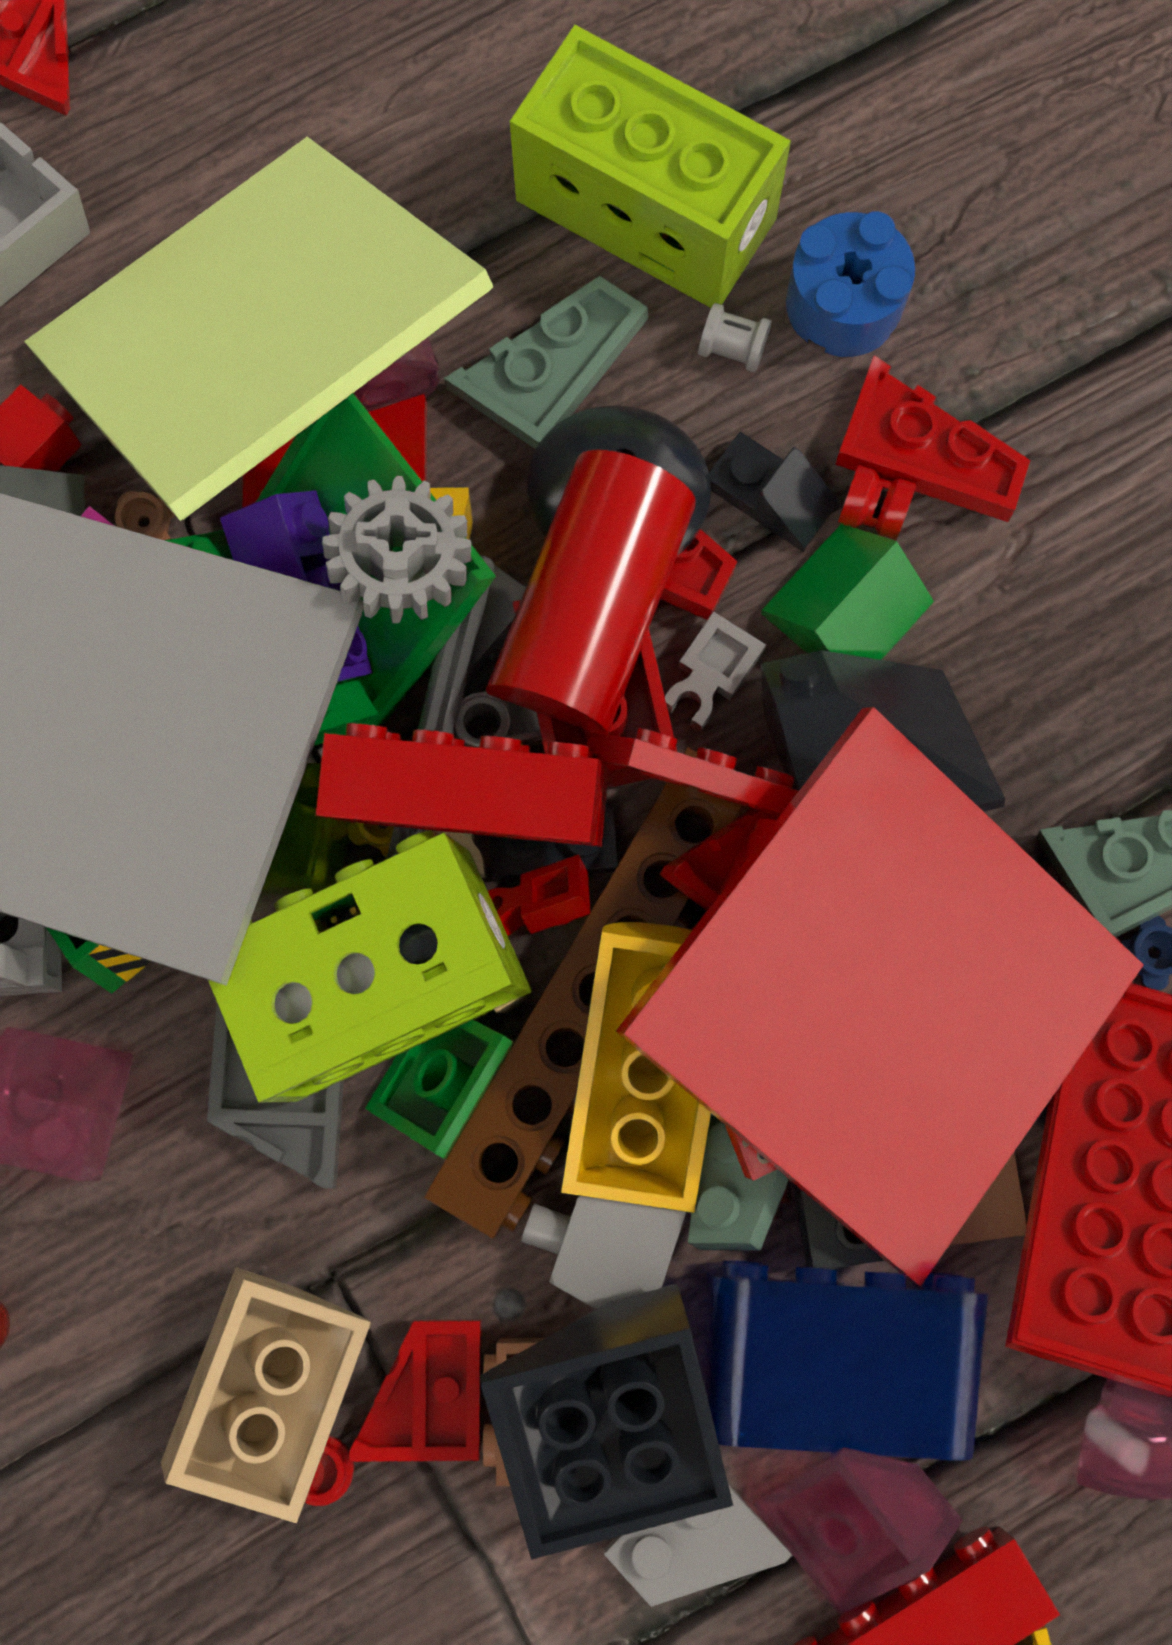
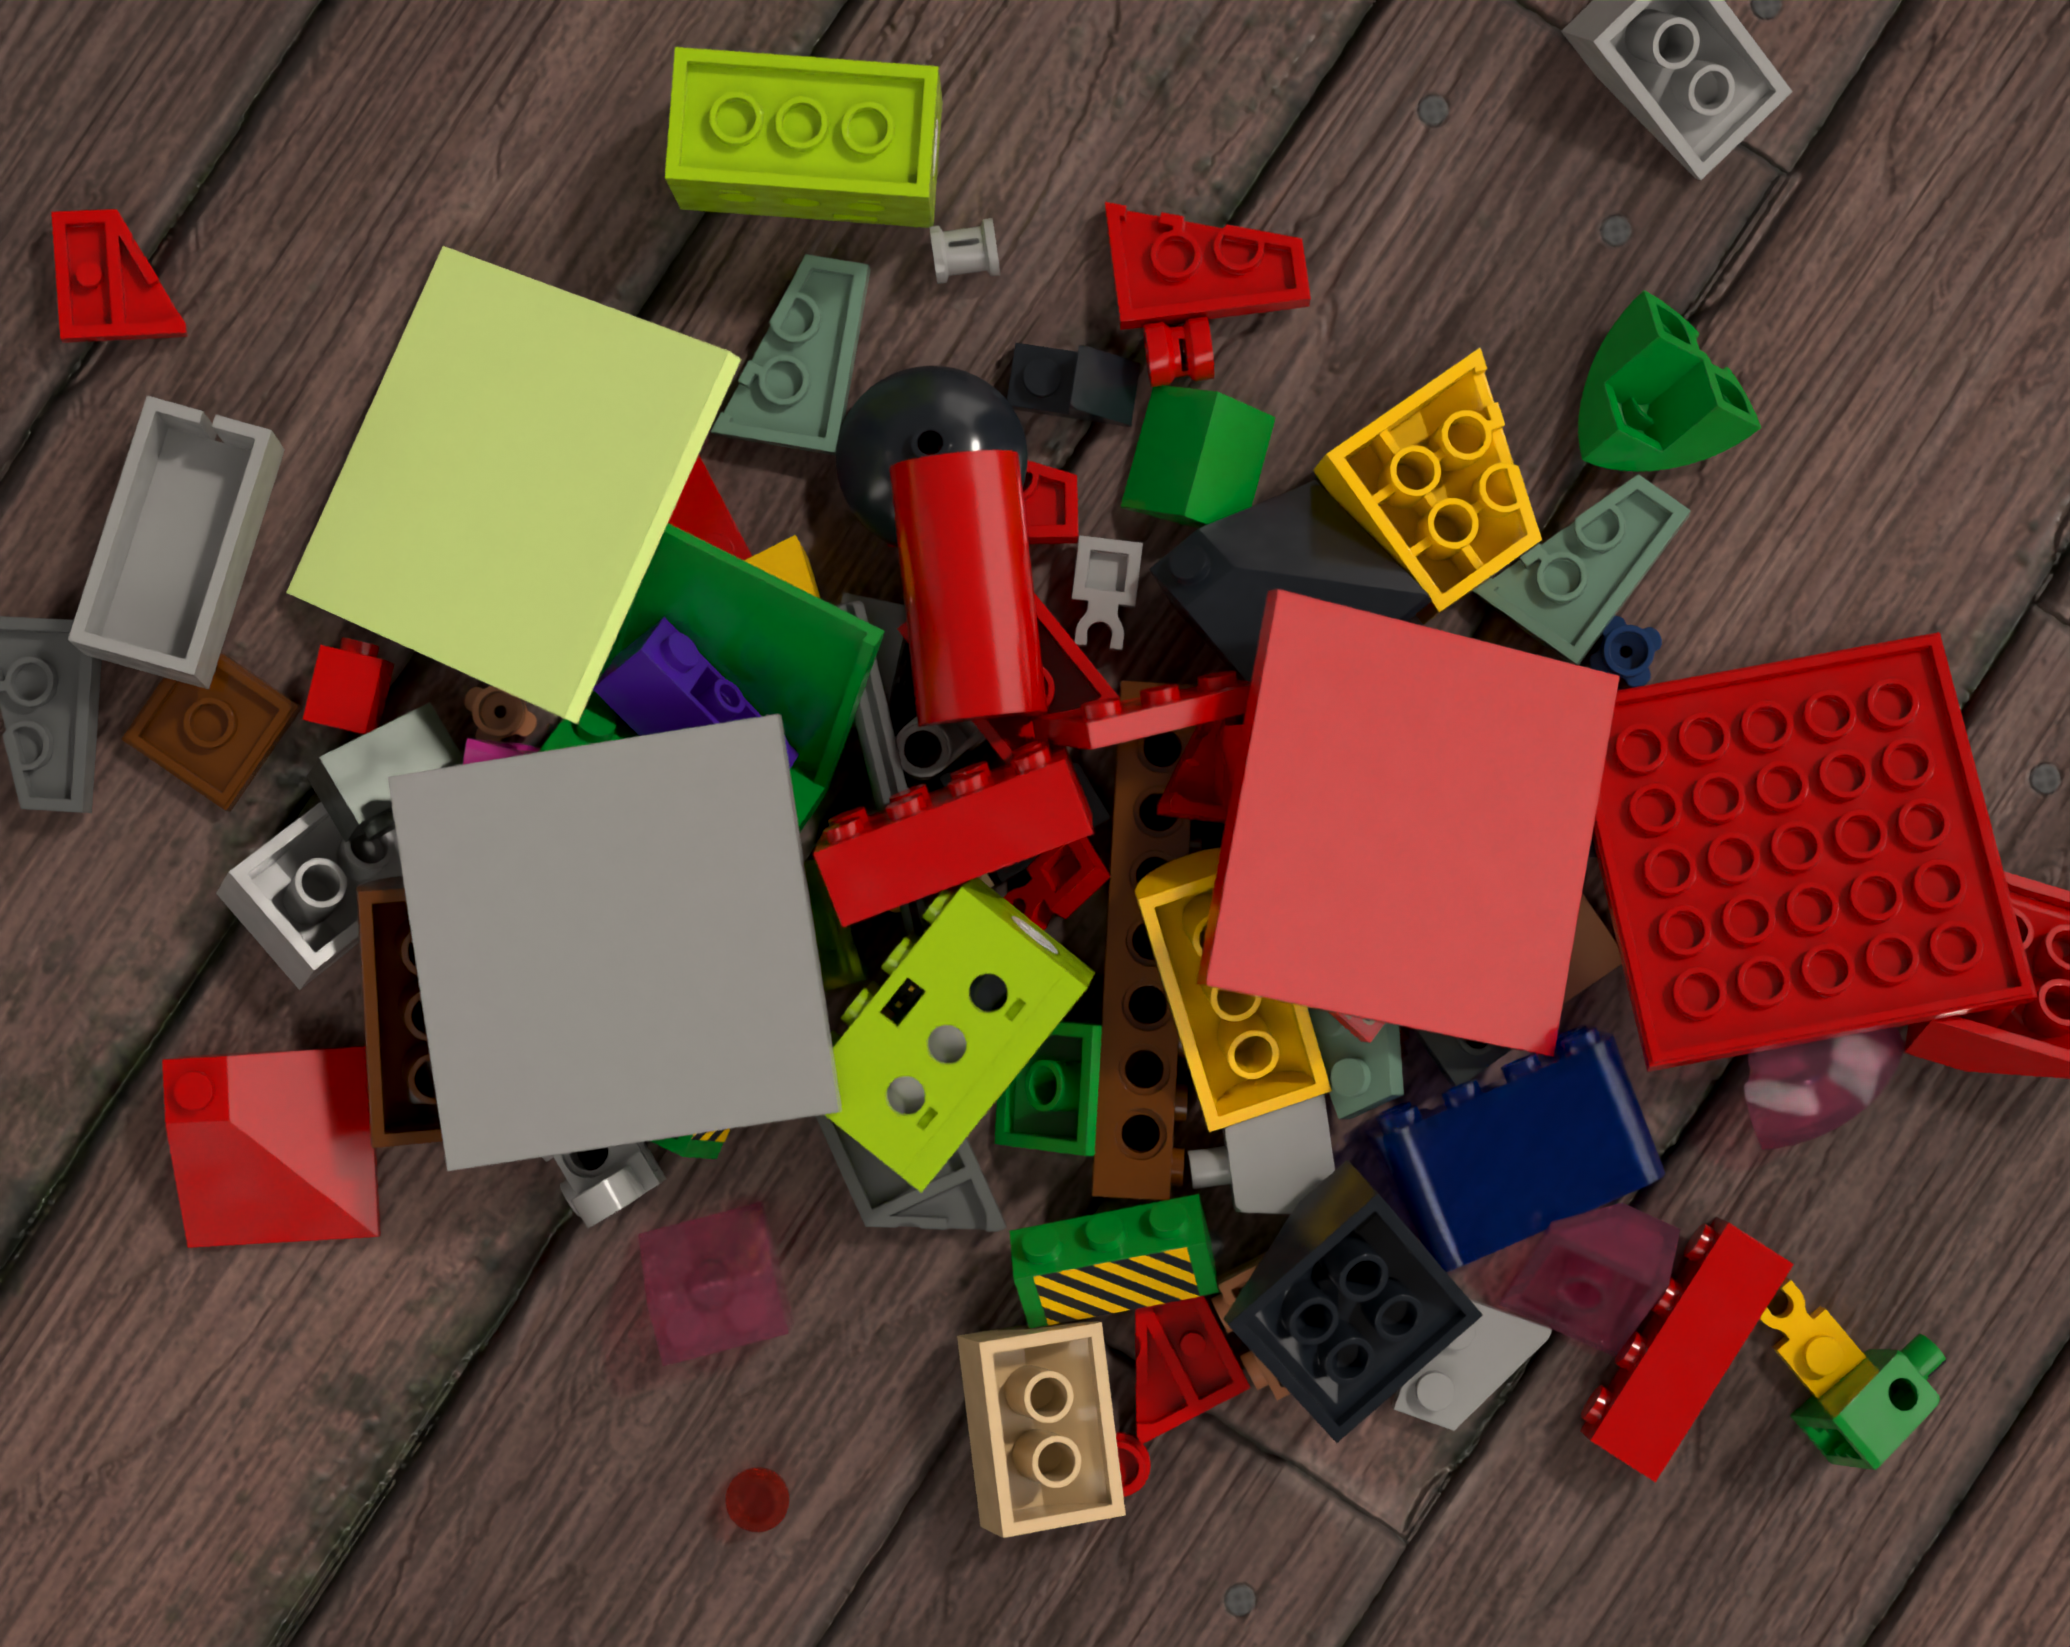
camera: 30 degrees left, 10 degrees up
light grey gear [322,476,471,623] -> none
blue brick [786,211,915,357] -> none
none -> green brick [1009,1194,1219,1328]
none -> yellow wedge [1313,348,1542,625]

